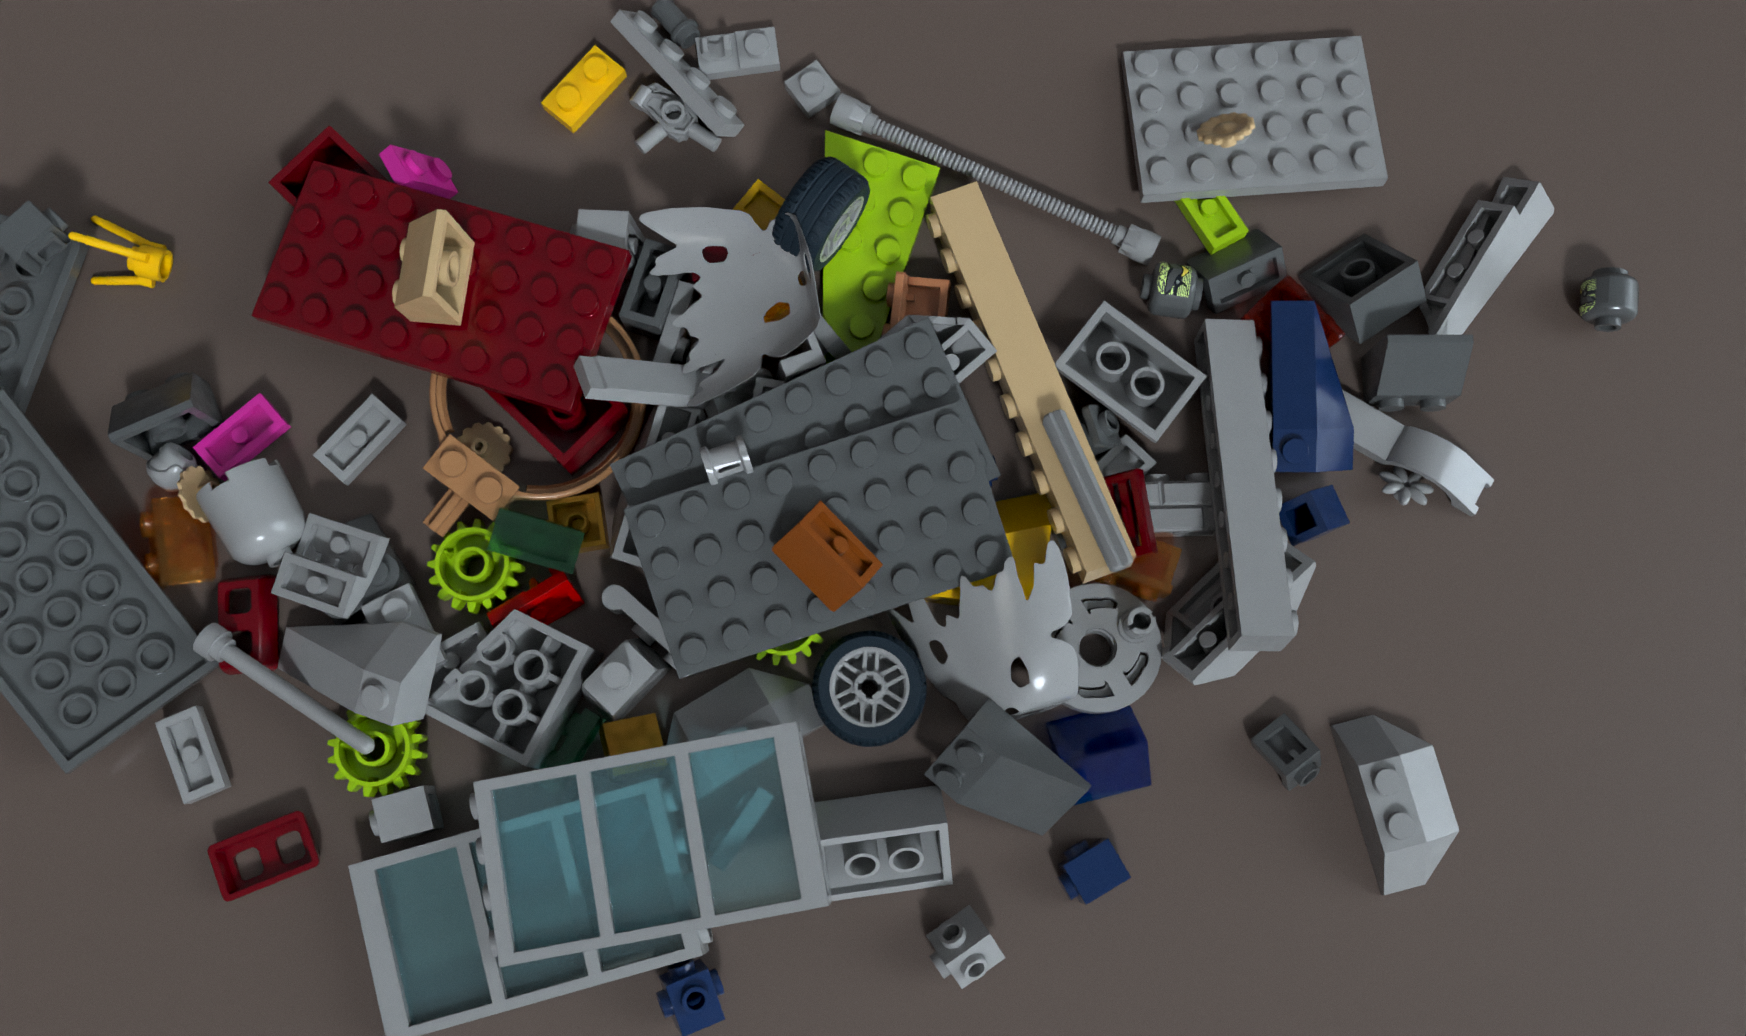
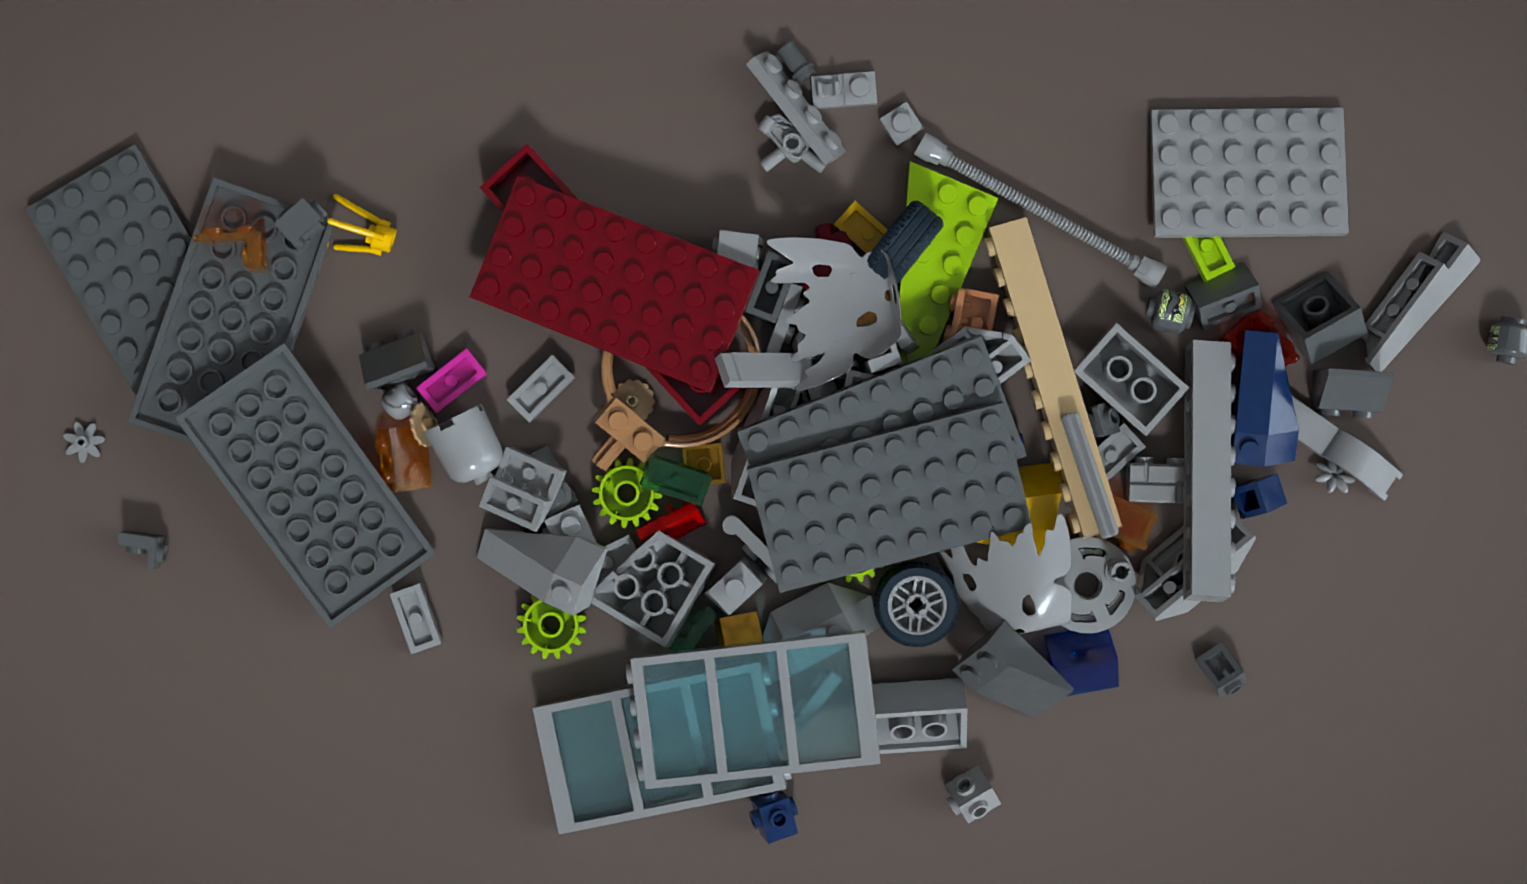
camera: 10 degrees right, 10 degrees up
light grey piece [193,623,375,754] -> none
dark red piece [207,811,320,902] -> none
dark red piece [217,574,278,675] -> none
light grey brick [369,785,444,843] -> none
dark pink plate [379,144,458,199] -> none
tan slope [392,209,475,326] -> none
yellow plate [541,45,627,134] -> none
light grey bush [699,434,754,486] -> none
dark orange panel [772,500,883,612] -> none
dark blue brick [1057,838,1132,905] -> none
dark red tile [1103,468,1158,559] -> none
tan piece [1197,112,1255,148] -> none
light grey wedge [1330,715,1459,895] -> none

